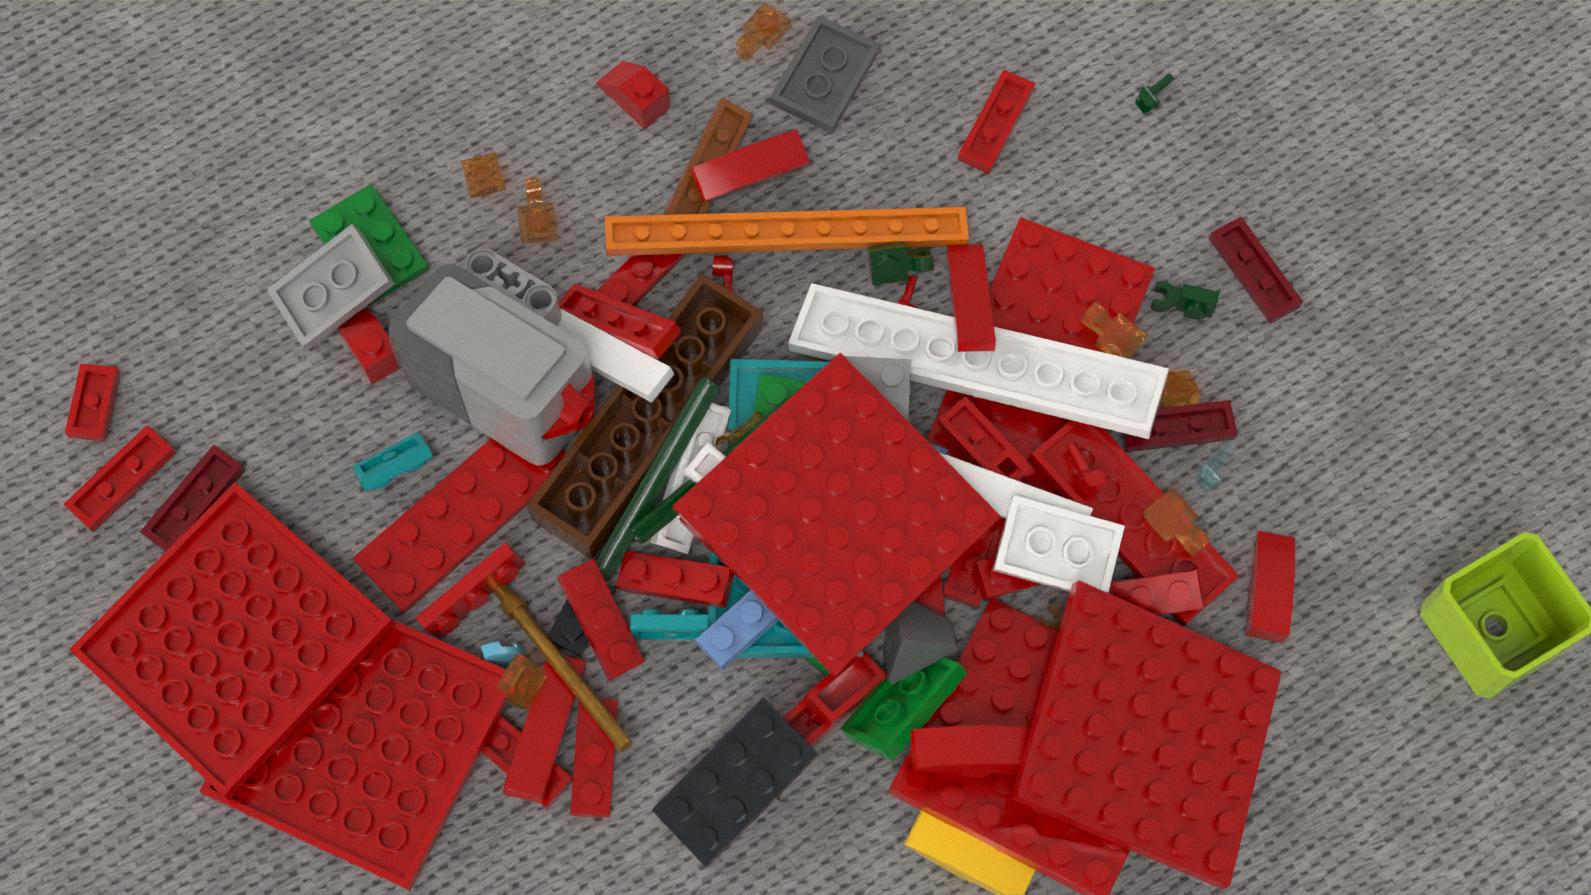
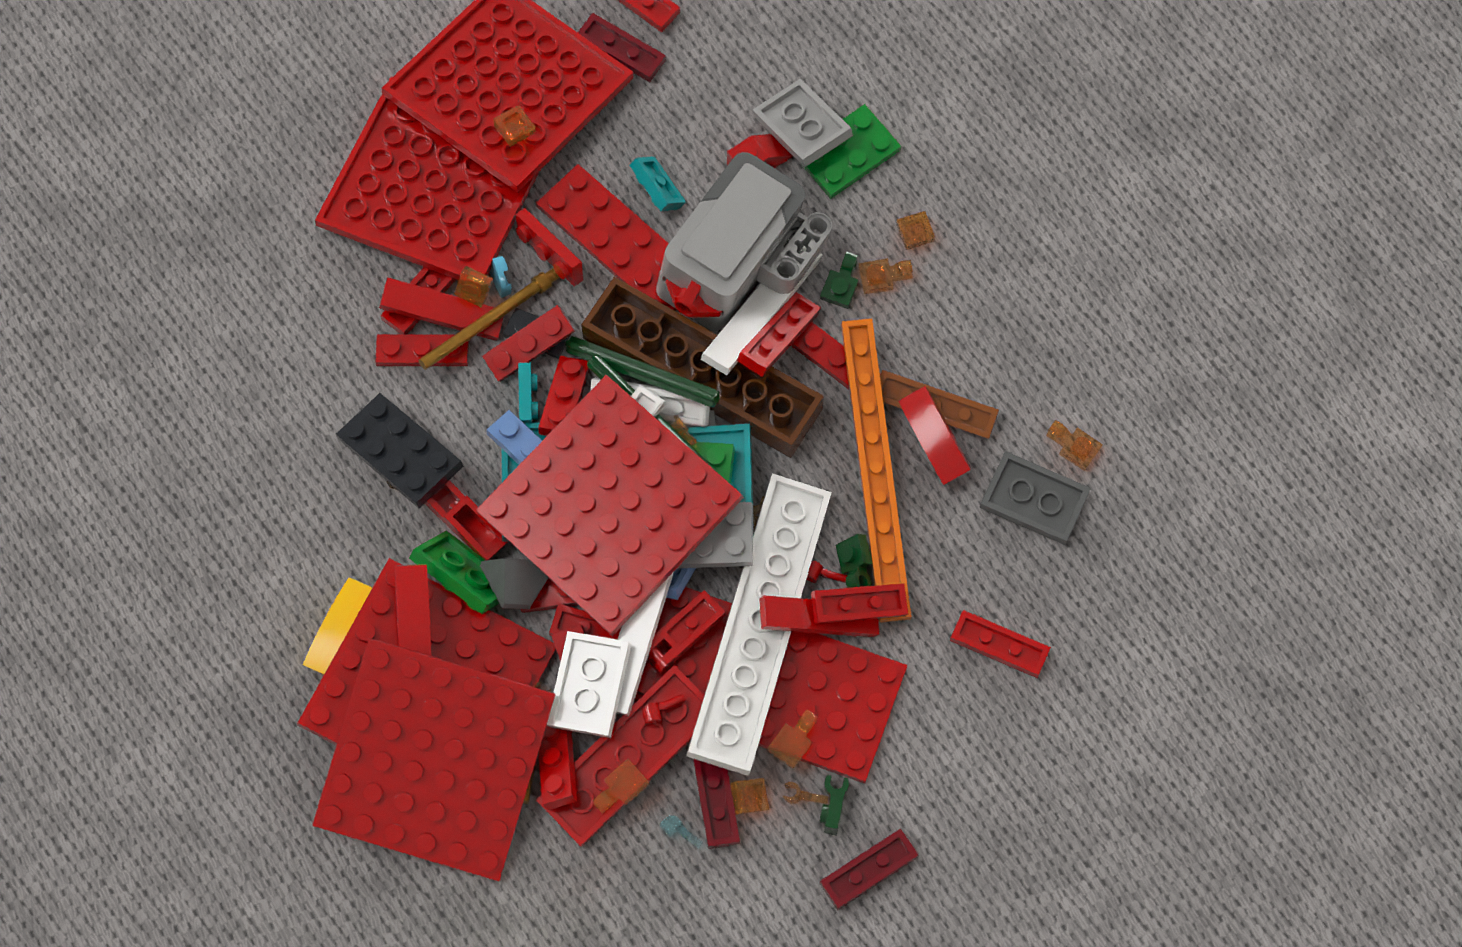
camera: 90 degrees right, 0 degrees up
red slope [596,61,670,130] -> none
red hand [712,255,733,293] -> none
dark green hand [1135,74,1174,114] -> none
red slope [1245,531,1295,643] -> none
none -> clear orange plate [493,105,535,146]
none -> clear orange hand [783,782,828,804]
none -> red plate [811,583,909,624]
none -> dark green plate [820,251,859,309]

